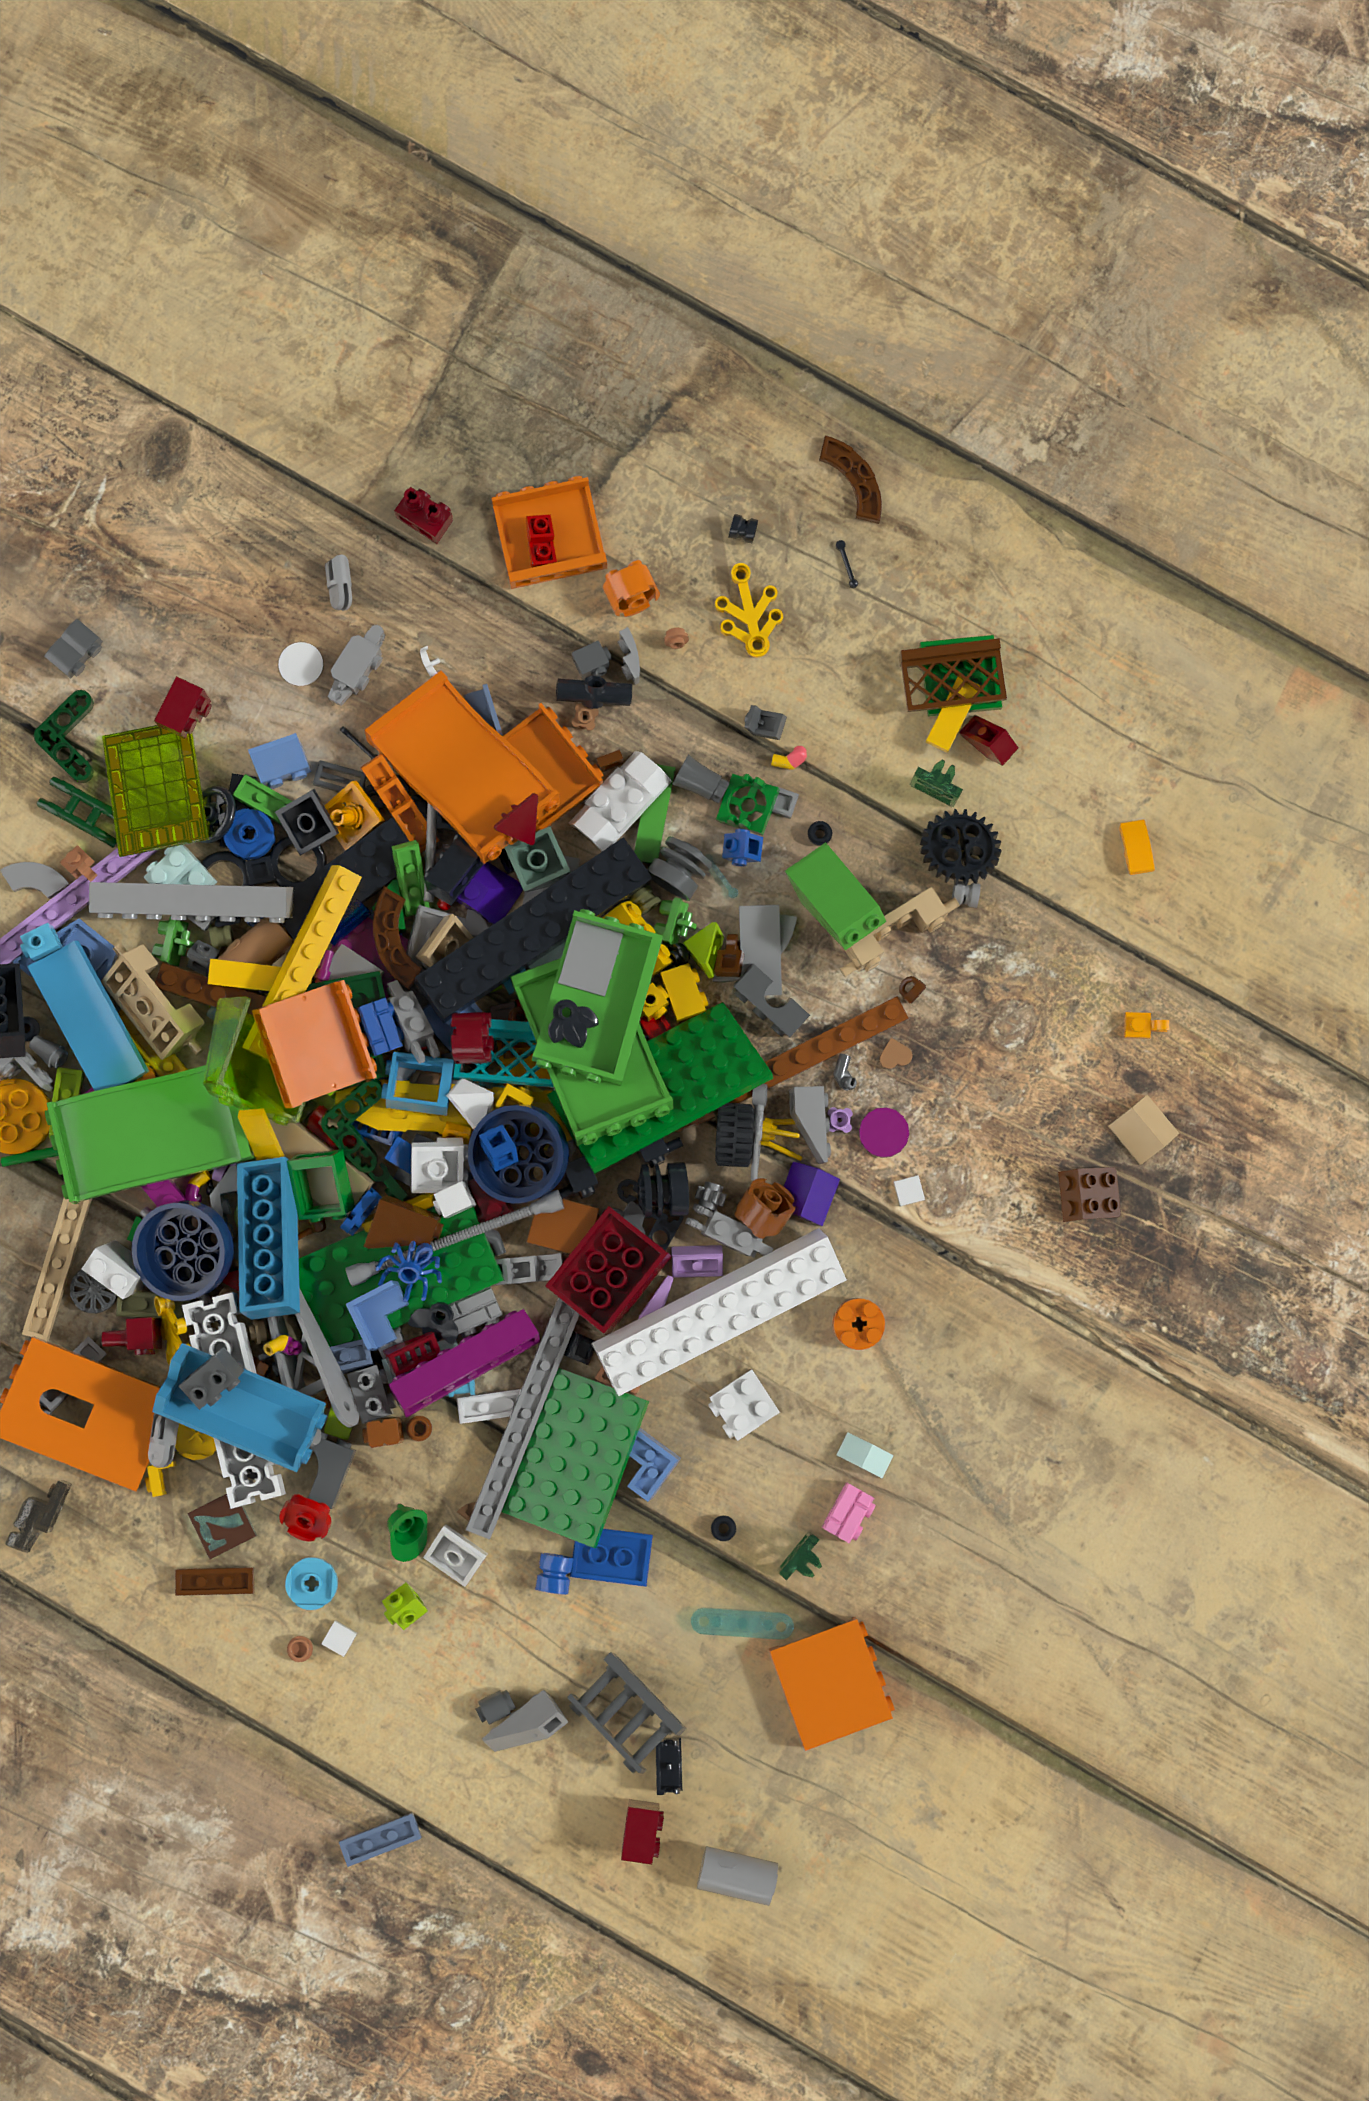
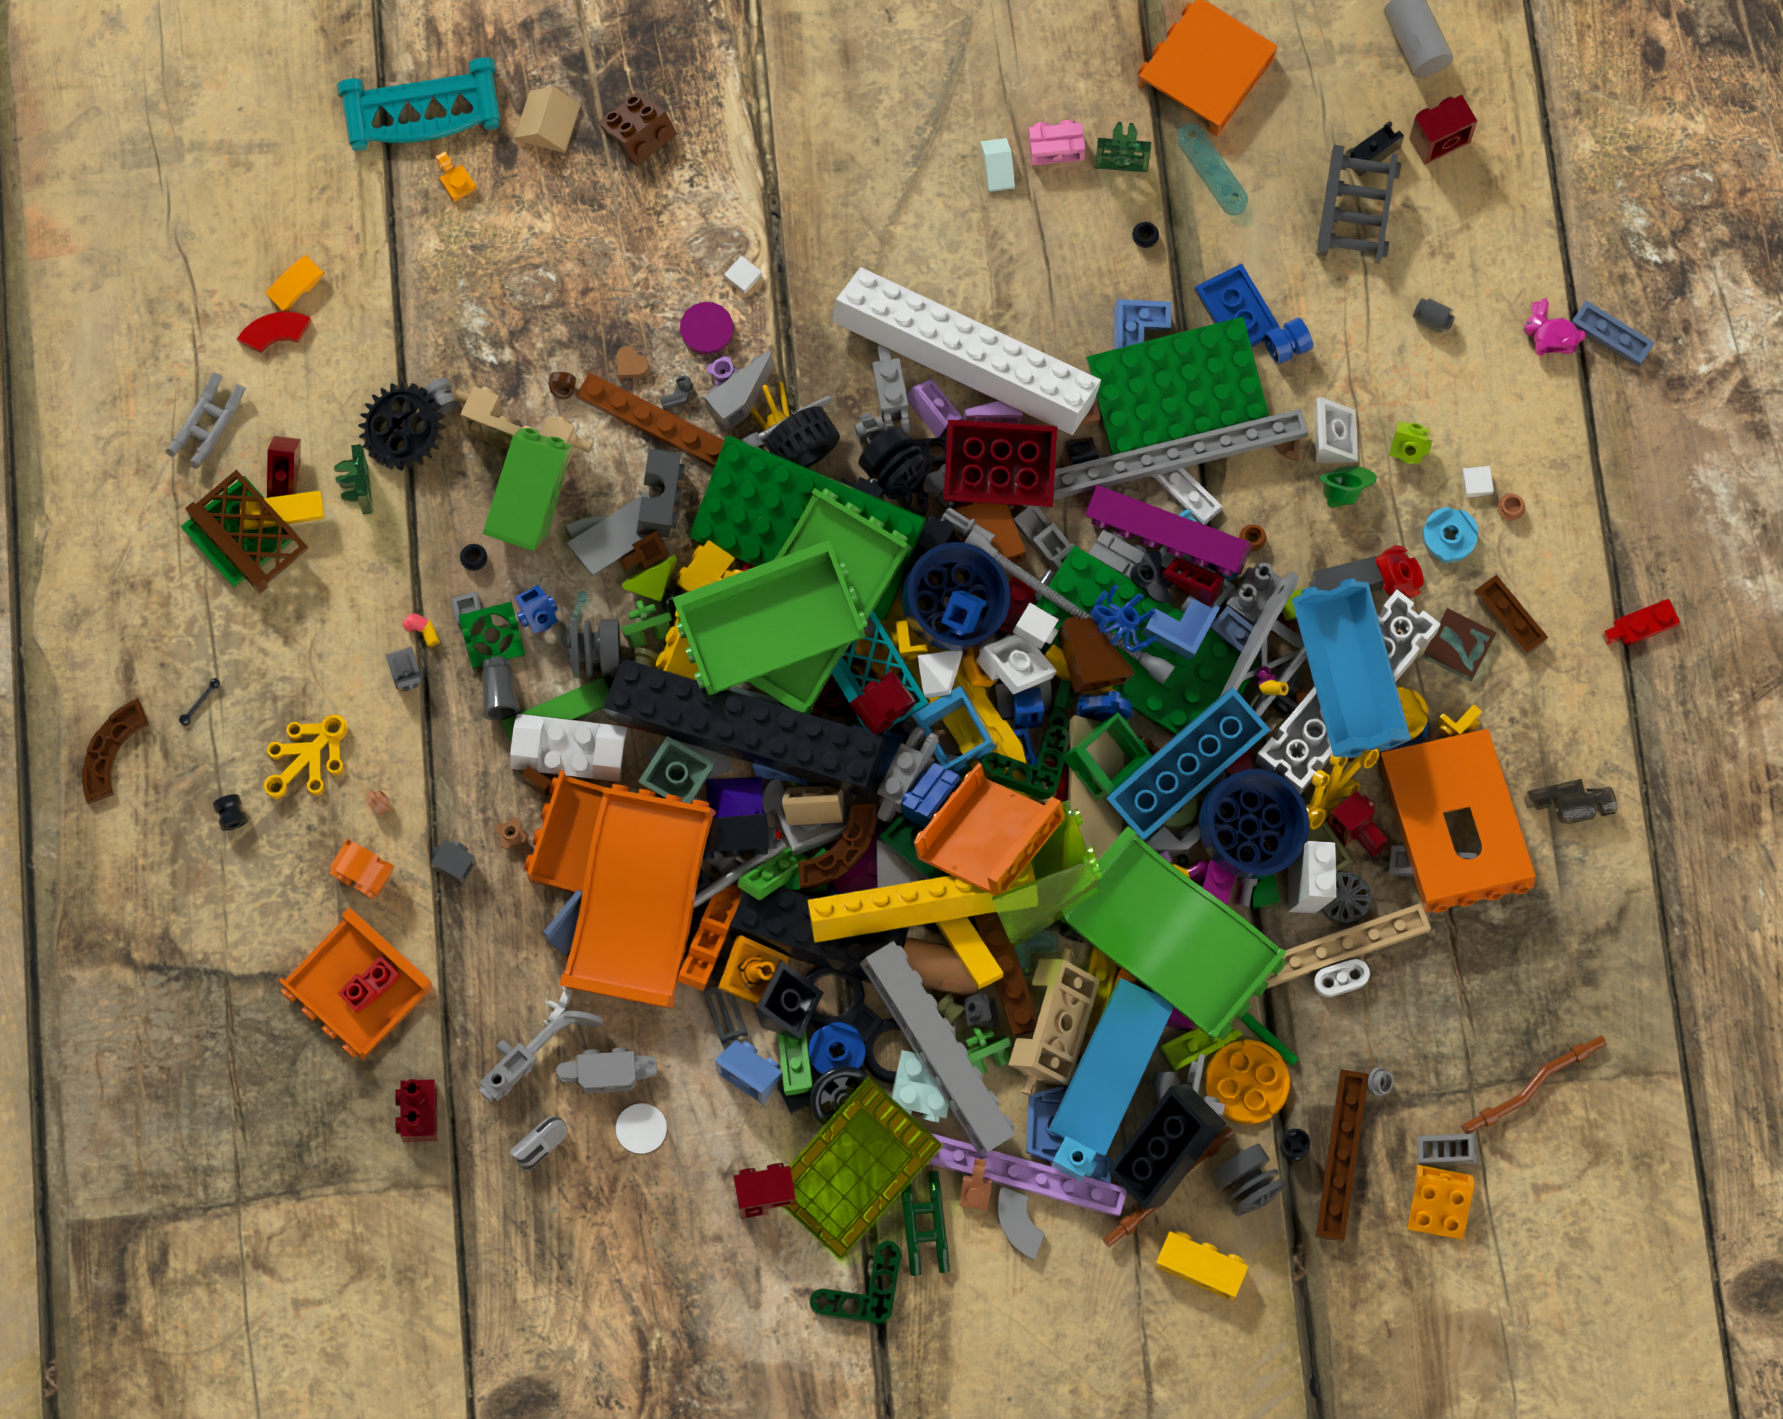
camera: 120 degrees left, 10 degrees down
dark grey brick [45,619,103,679] -> none
light grey arm [148,1413,179,1468] -> none
dark grey brick [179,1347,244,1410] -> none
yellow tile [238,1108,285,1161] -> none
black hinge [340,726,378,760] -> none
dark orange brick [362,1417,404,1448] -> none
light grey slope [482,1690,568,1752] -> none
dark red piece [494,793,538,845] -> none
black plate [548,999,599,1048] -> none
black piece [556,676,632,709] -> none
light grey window [558,920,623,997] -> none
light grey slope [618,627,640,685] -> none
white plate [708,1369,780,1441] -> none
dark orange brick [734,1178,795,1239] -> none
dark purple slope [783,1161,840,1226] -> none
orange brick [832,1298,885,1350] -> none
none -> light grey piece [166,372,246,469]
none -> red tile [237,312,311,354]
none -> teal piece [337,57,501,151]
none -> light grey piece [479,1011,603,1102]
none -> light grey axle [942,508,995,543]
none -> white plate [1314,959,1370,997]
none -> dark pink animal [1523,298,1586,356]
none -> red hinge [1602,599,1681,645]

